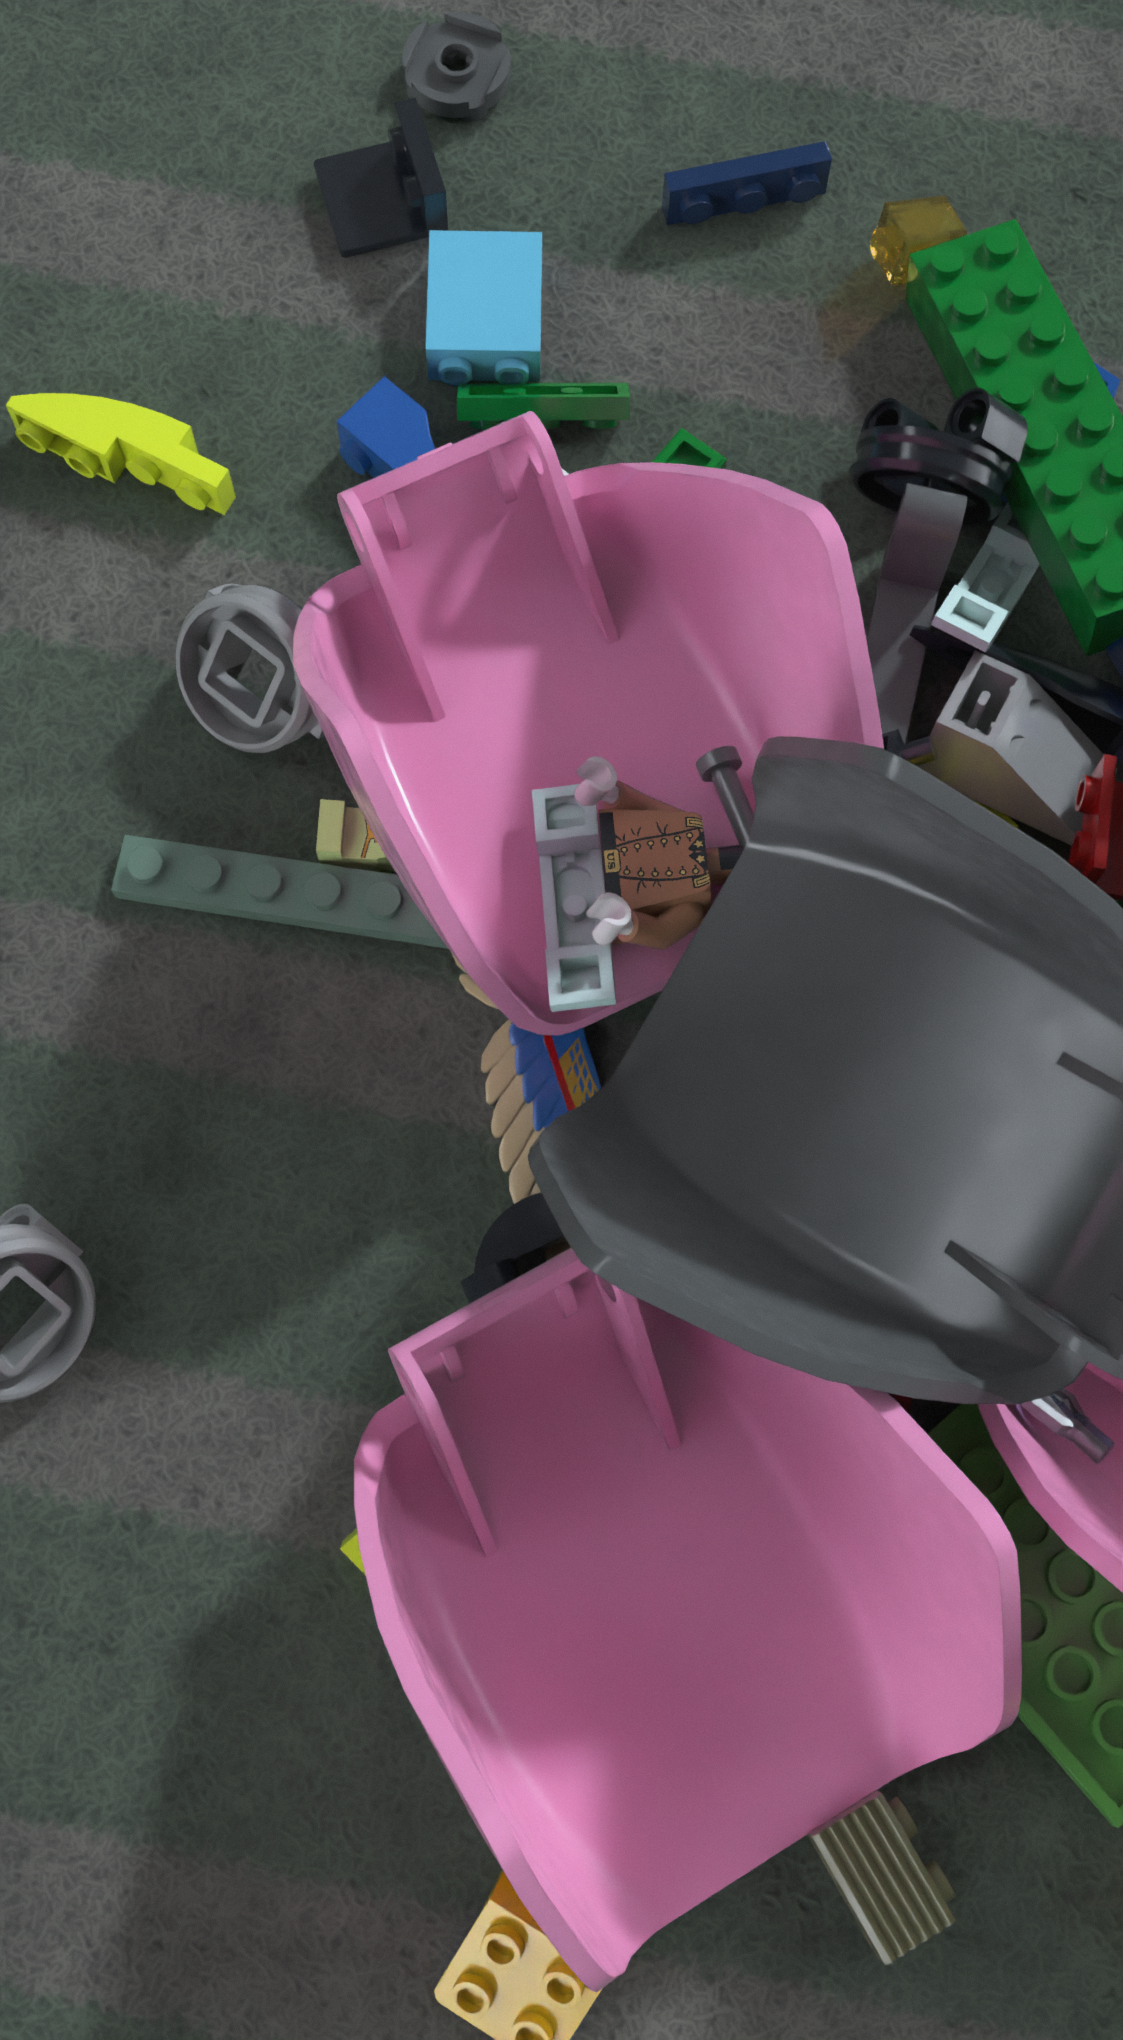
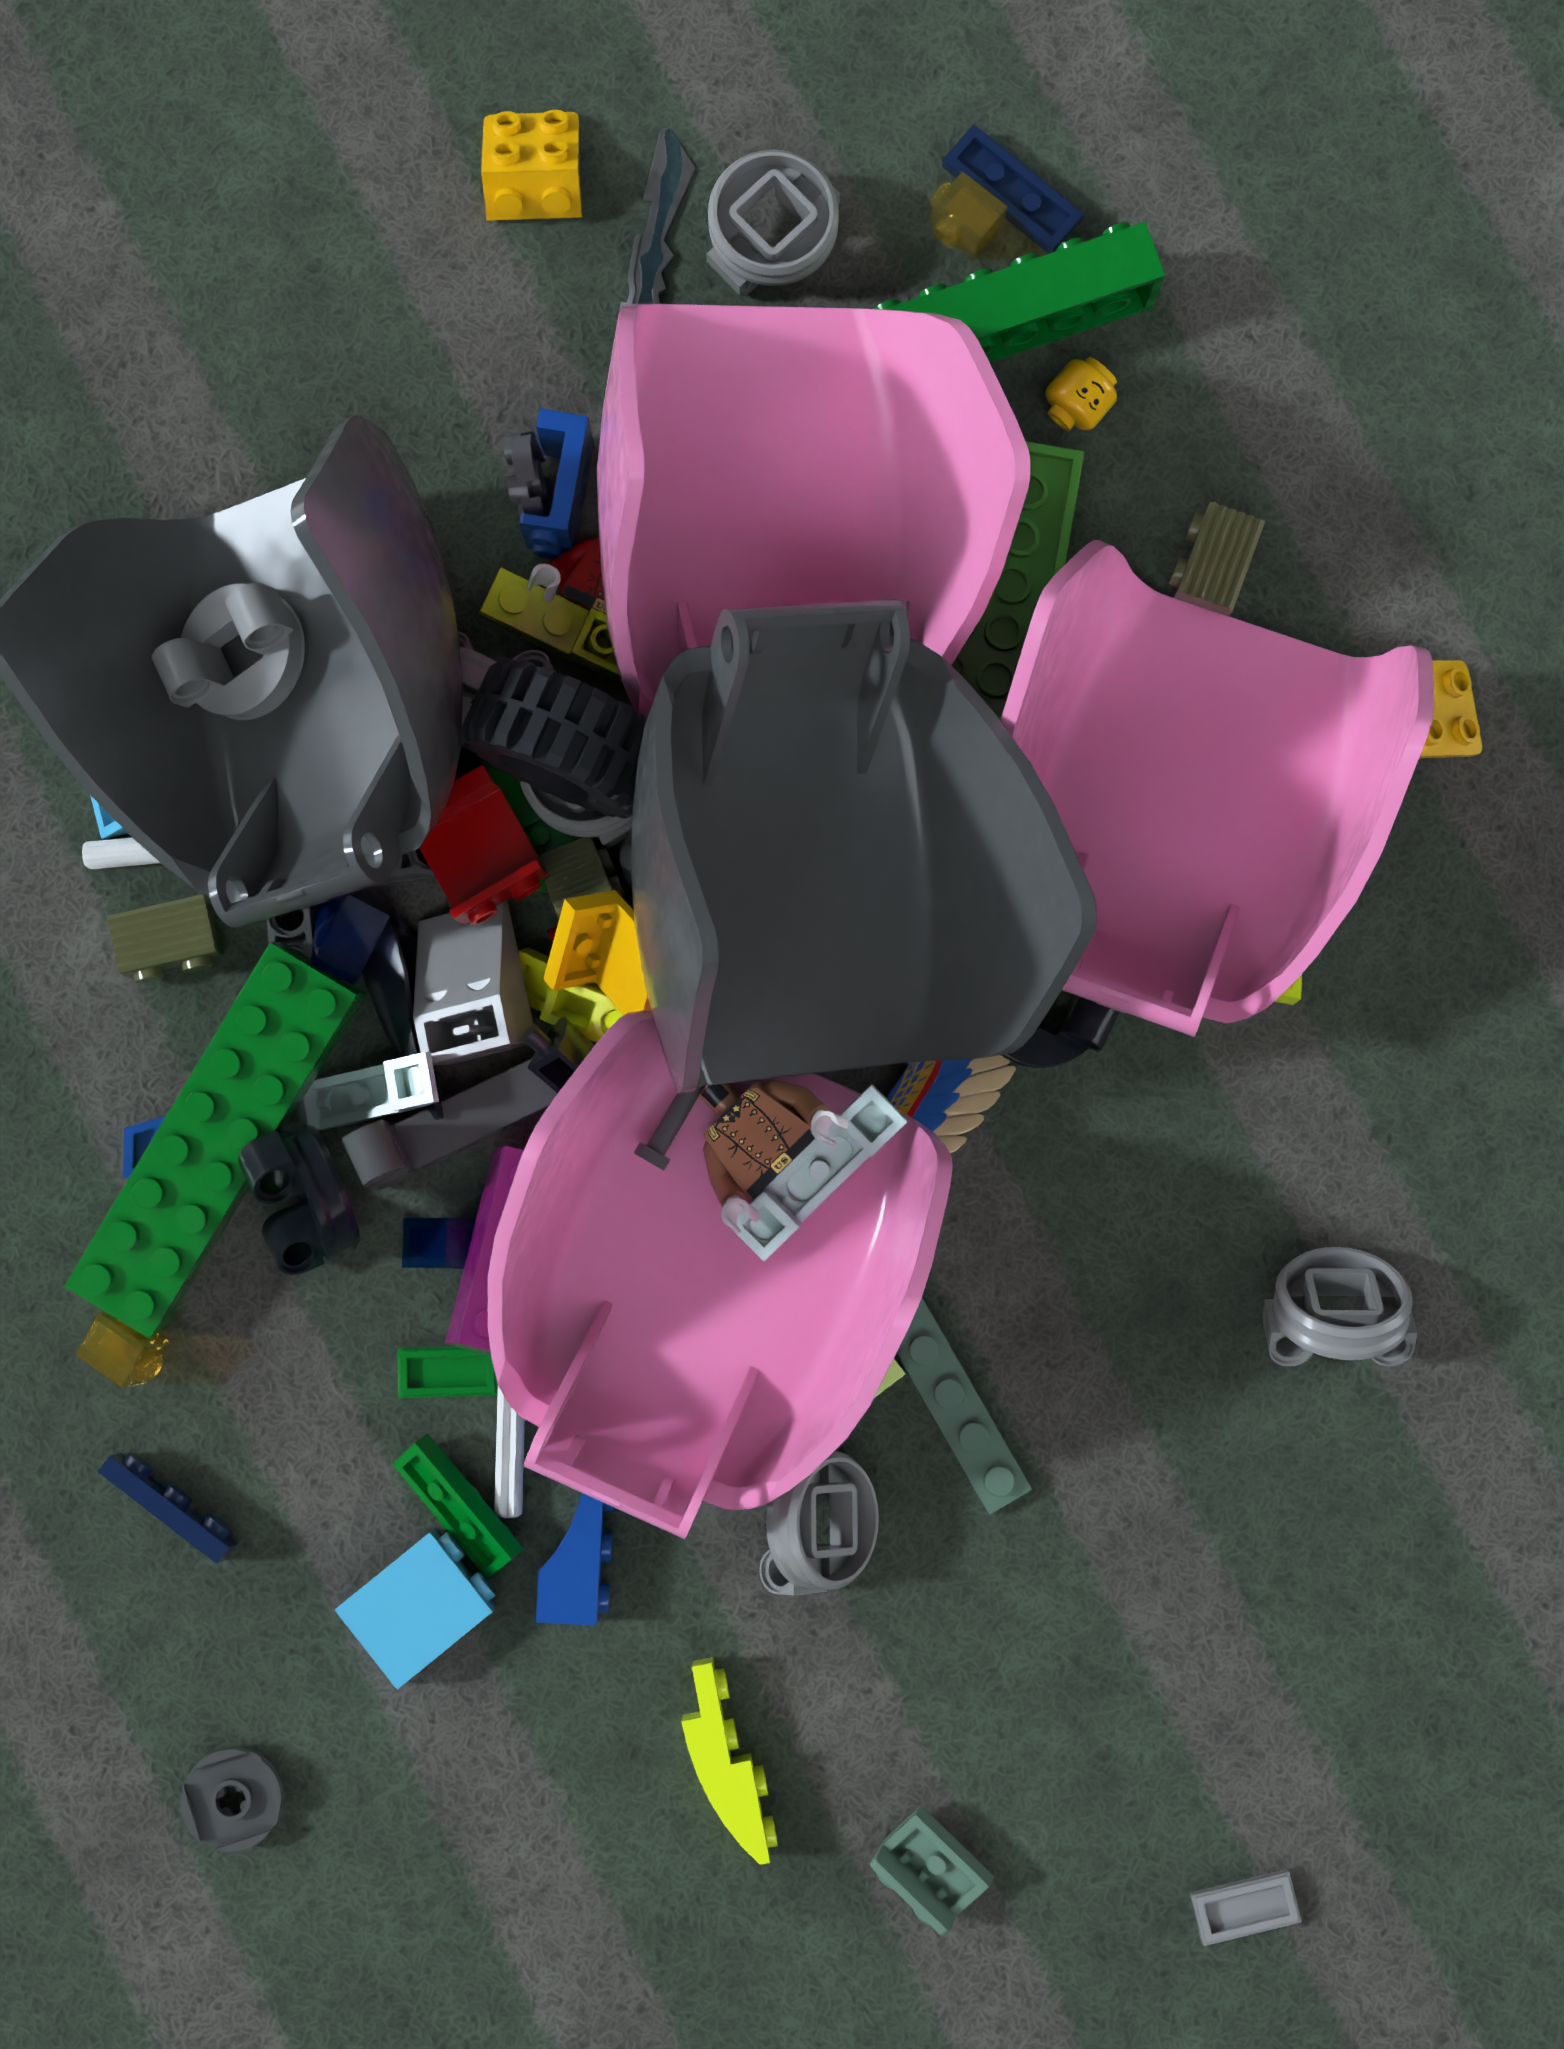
camera: 130 degrees left, 10 degrees up
black bracket [314,98,448,258] -> none

